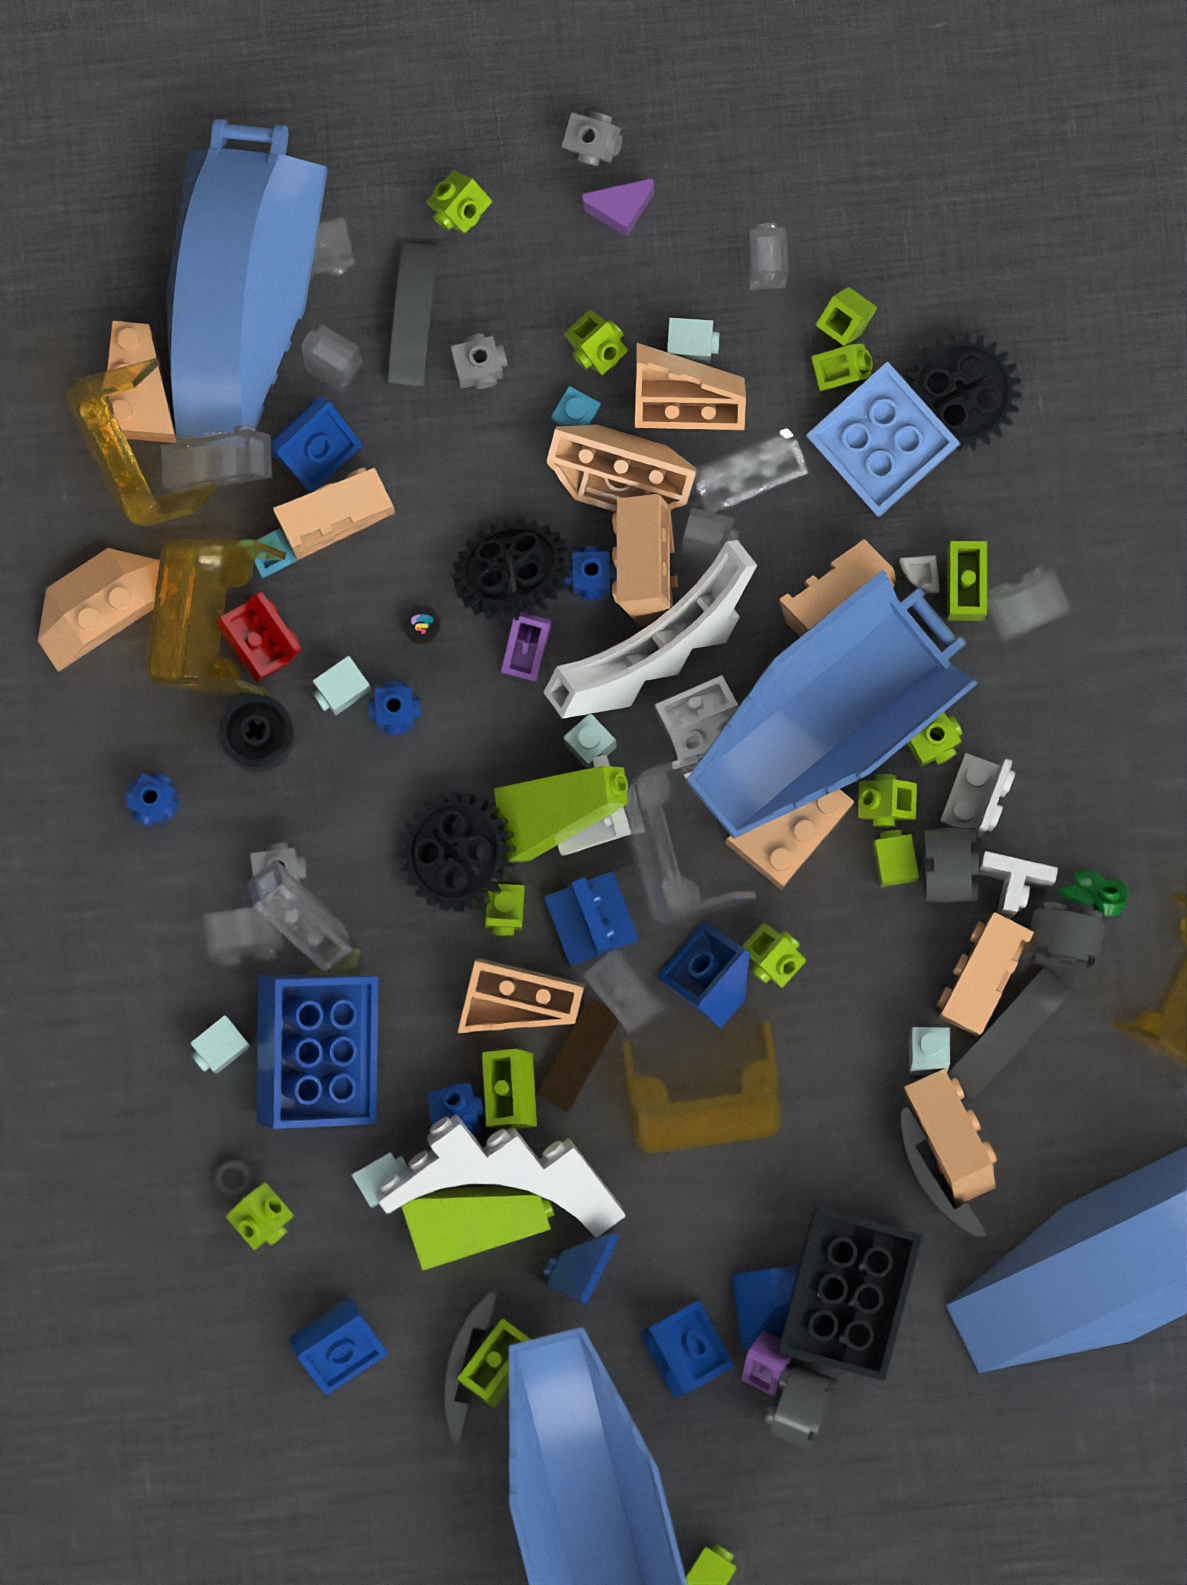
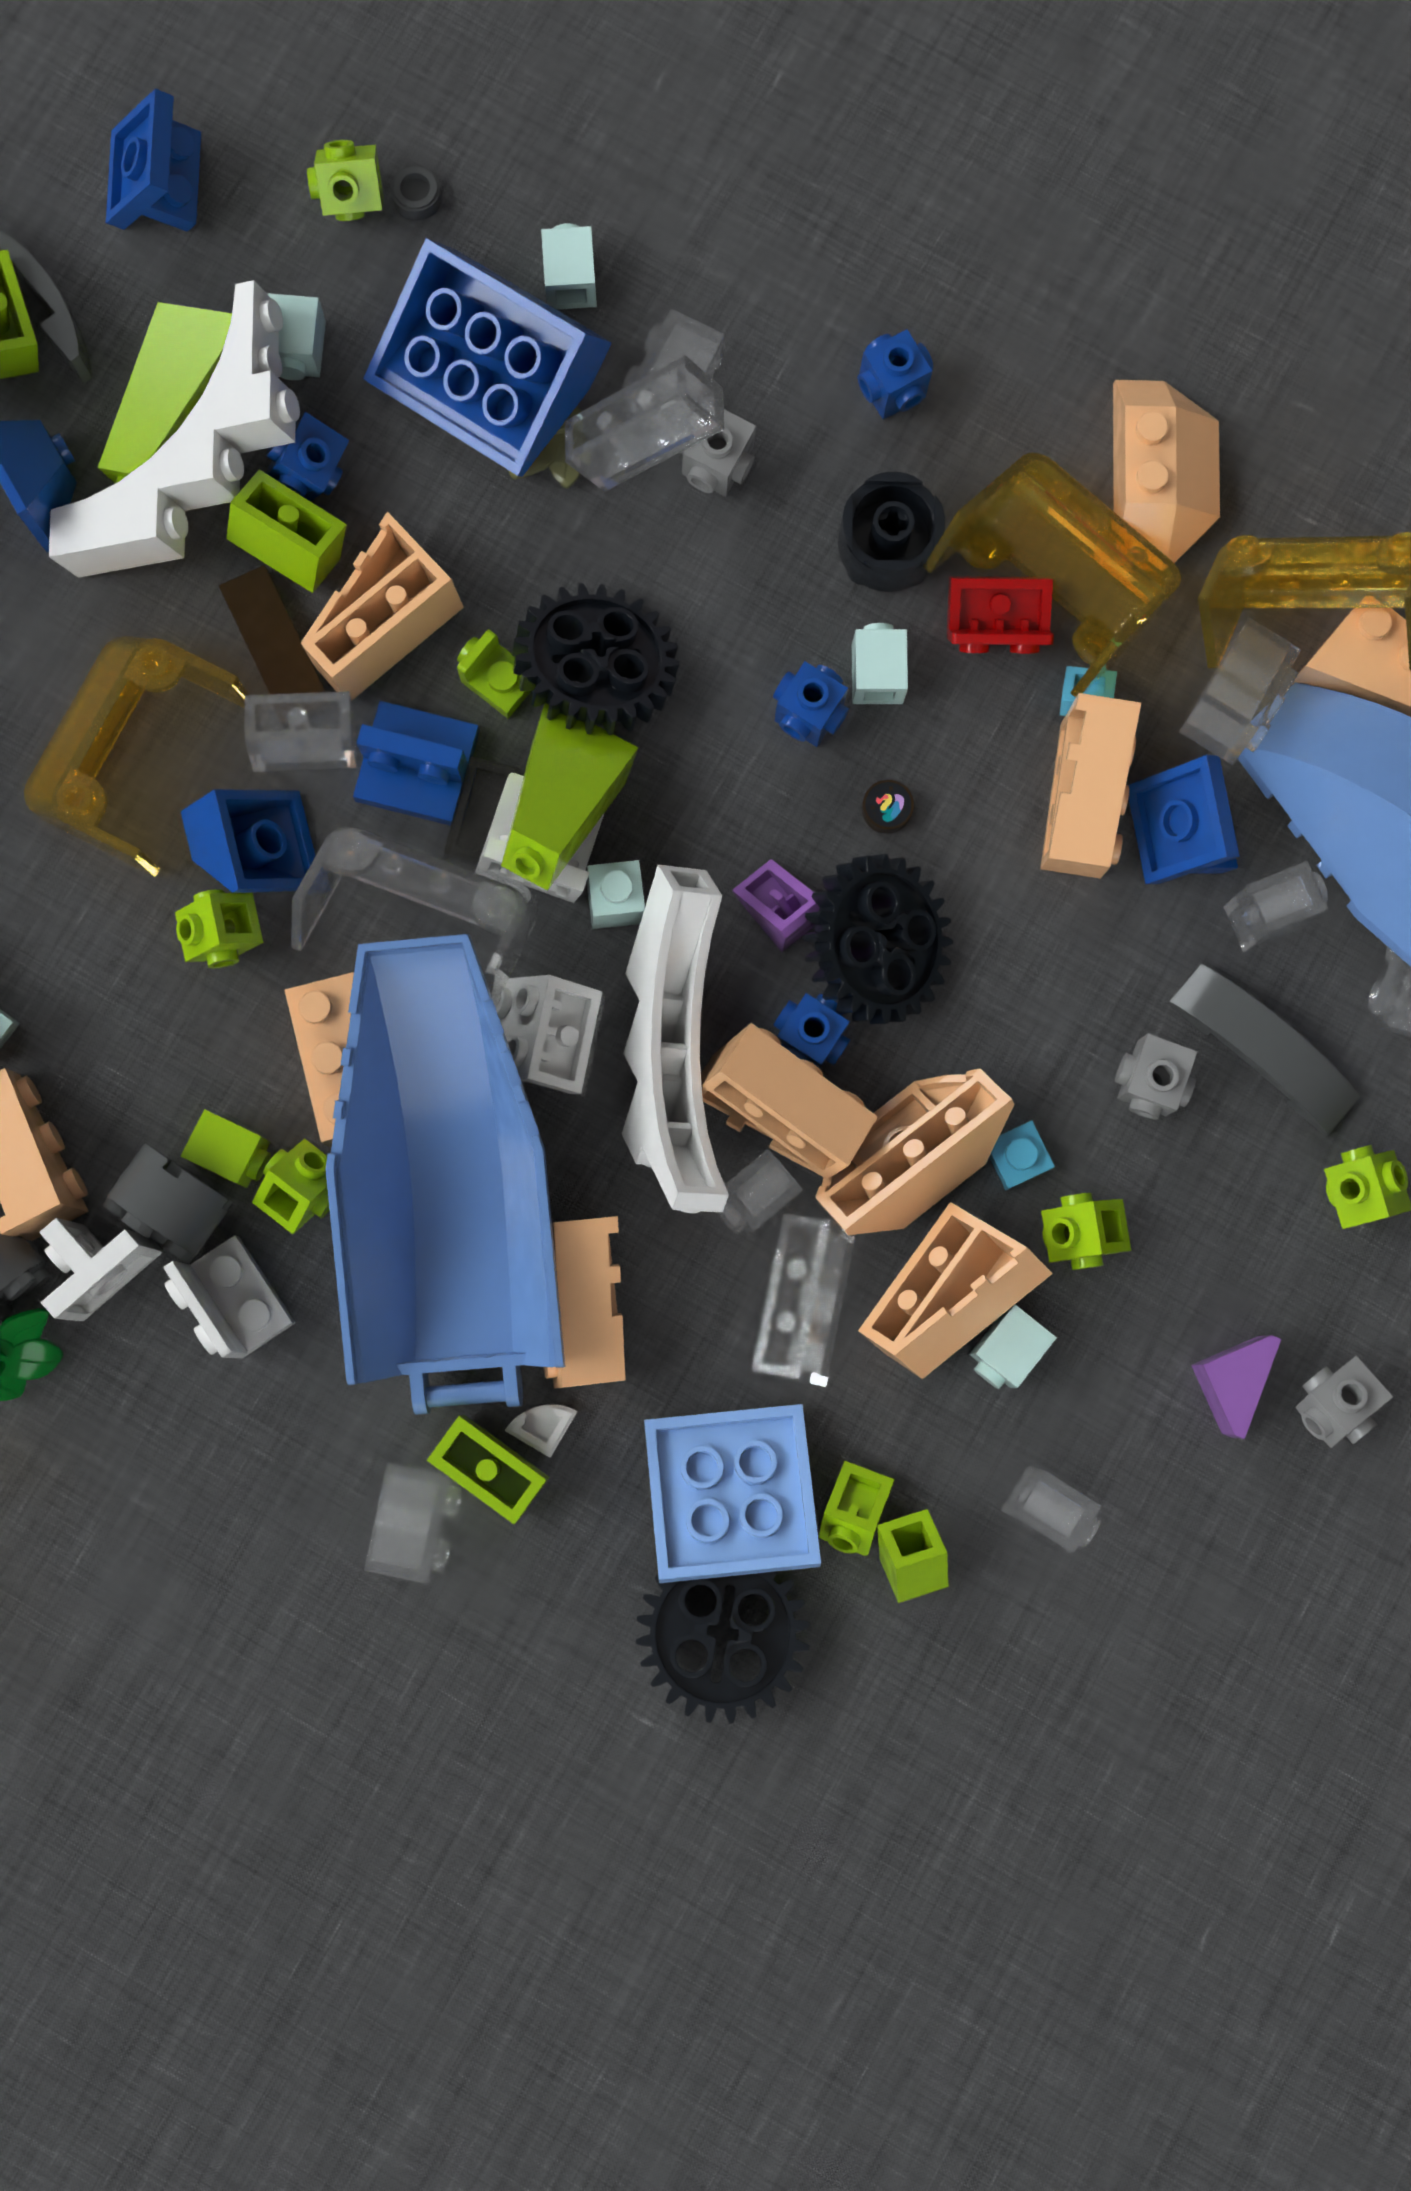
camera: 120 degrees right, 0 degrees up
lime brick [906,712,963,768] -> none

